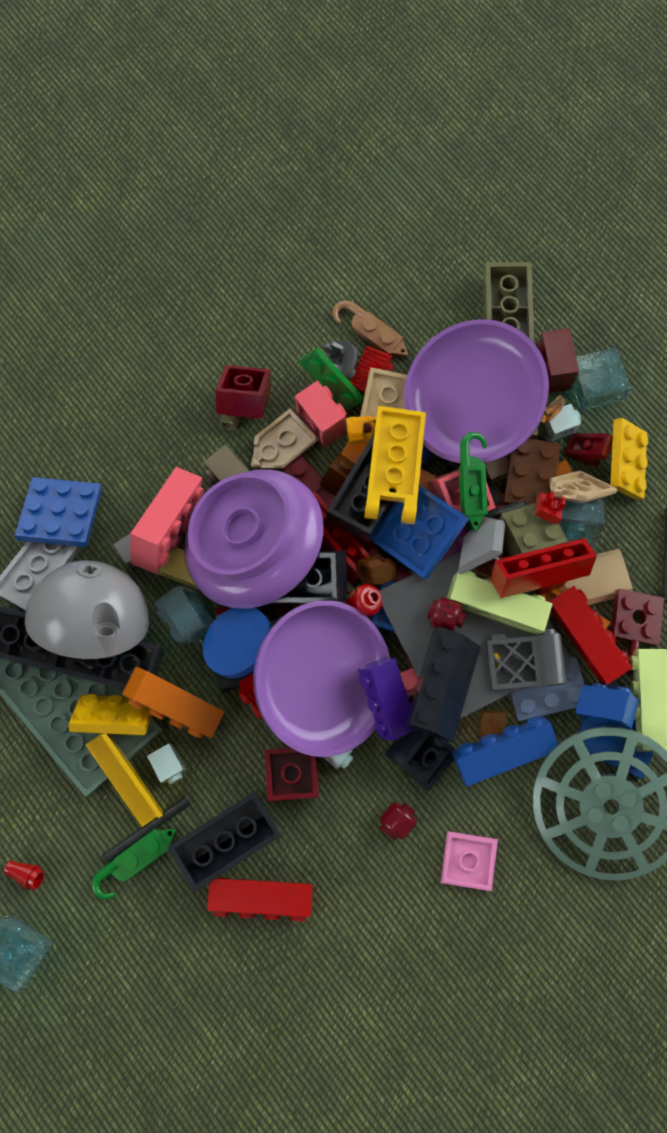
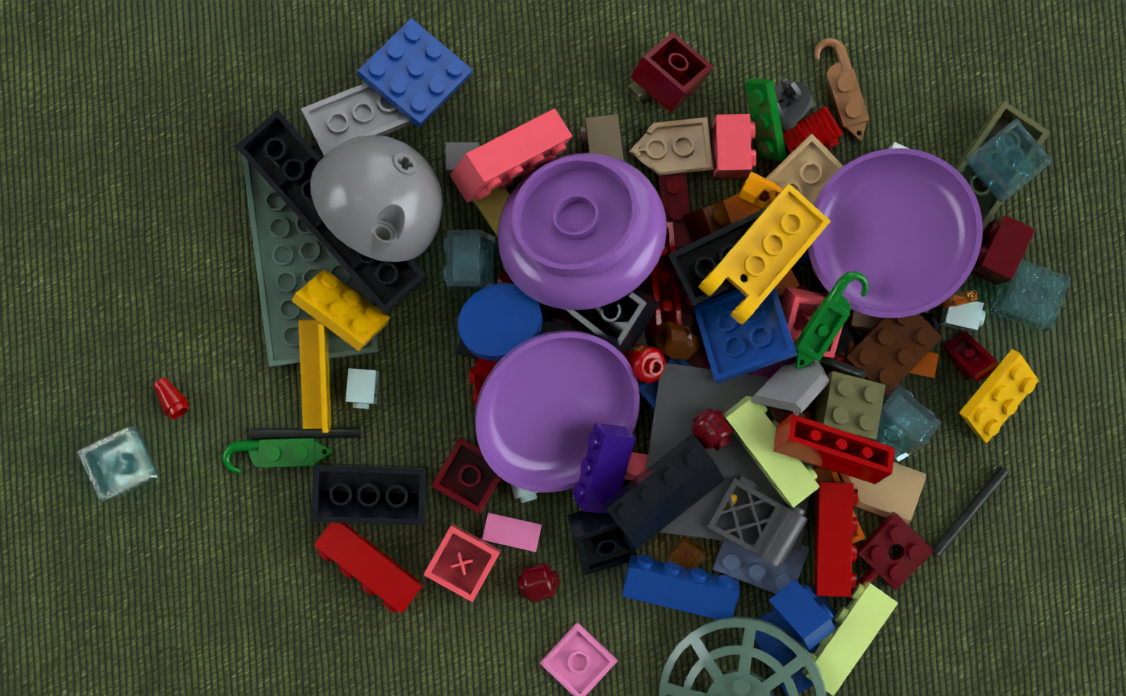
camera: 30 degrees right, 10 degrees up
orange brick [122,667,225,739] -> none
red tile [535,491,565,525] -> none
tan tile [549,471,618,503] -> none
none -> coral brick [424,524,501,602]
none -> bright pink tile [482,512,542,552]
none -> clear light blue brick [965,118,1053,202]

